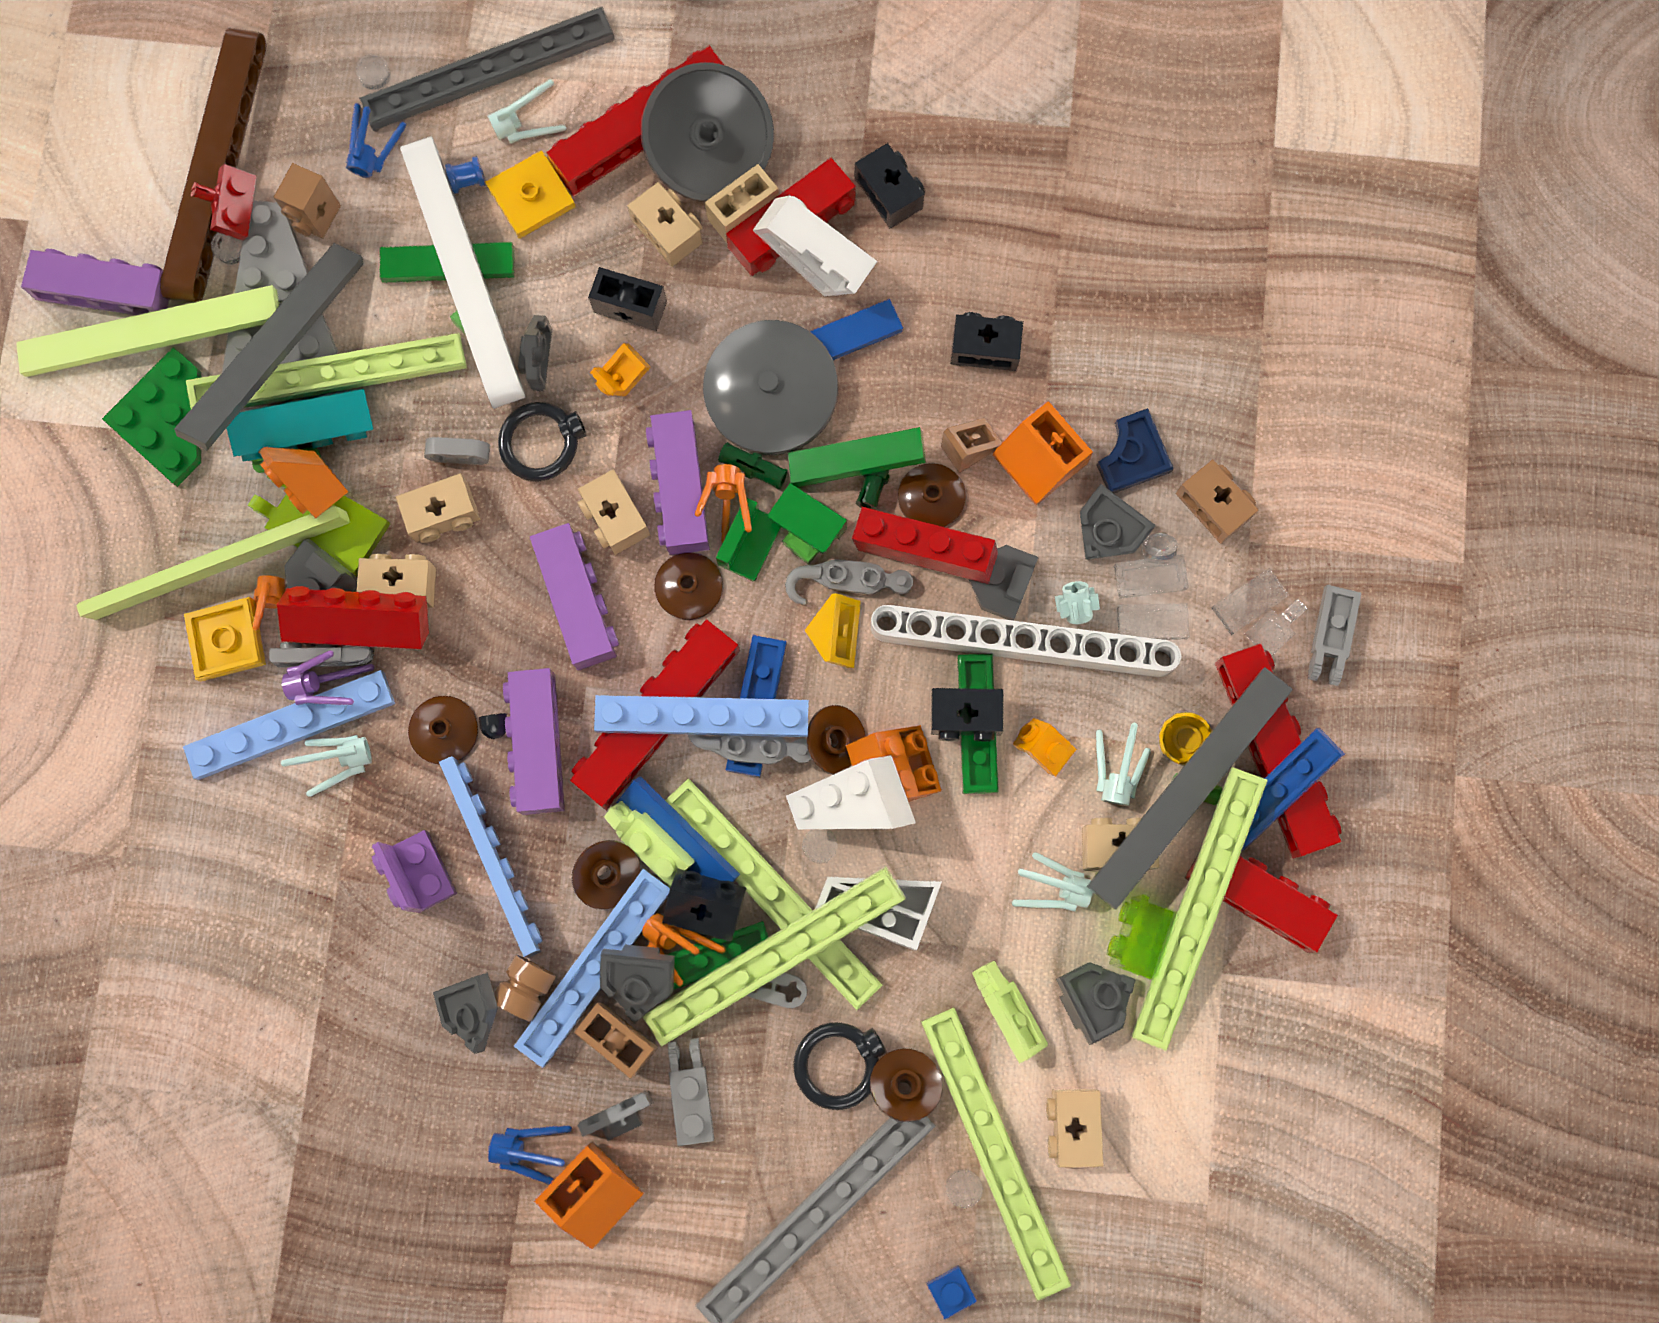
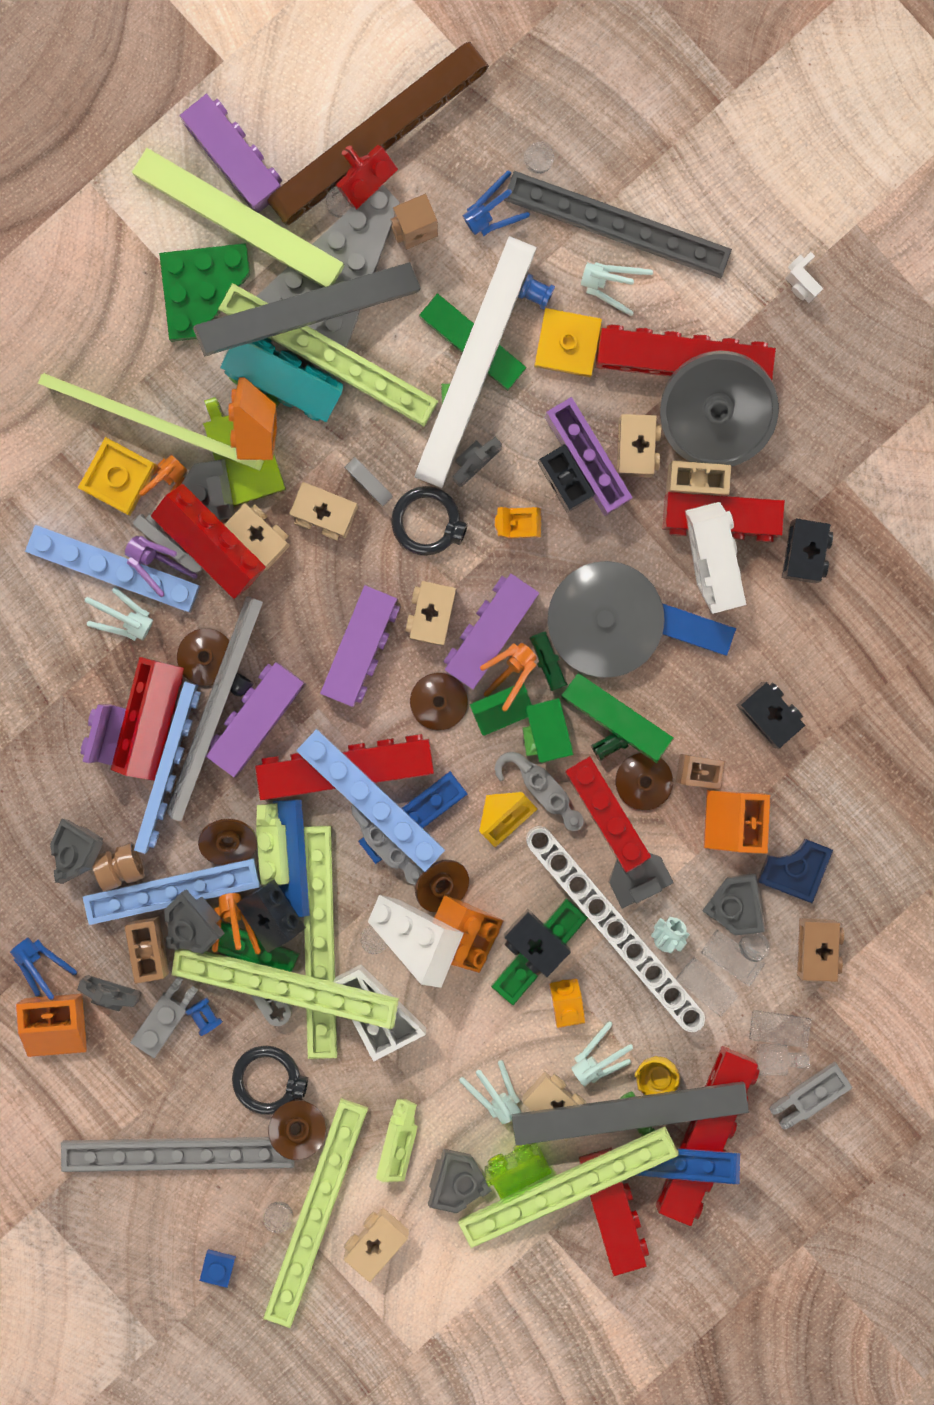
camera: 30 degrees right, 10 degrees up
none -> red brick [110,657,184,781]
none -> light grey tile [167,596,263,822]
none -> blue bush [185,997,223,1036]
none -> medium lavender brick [544,397,633,516]

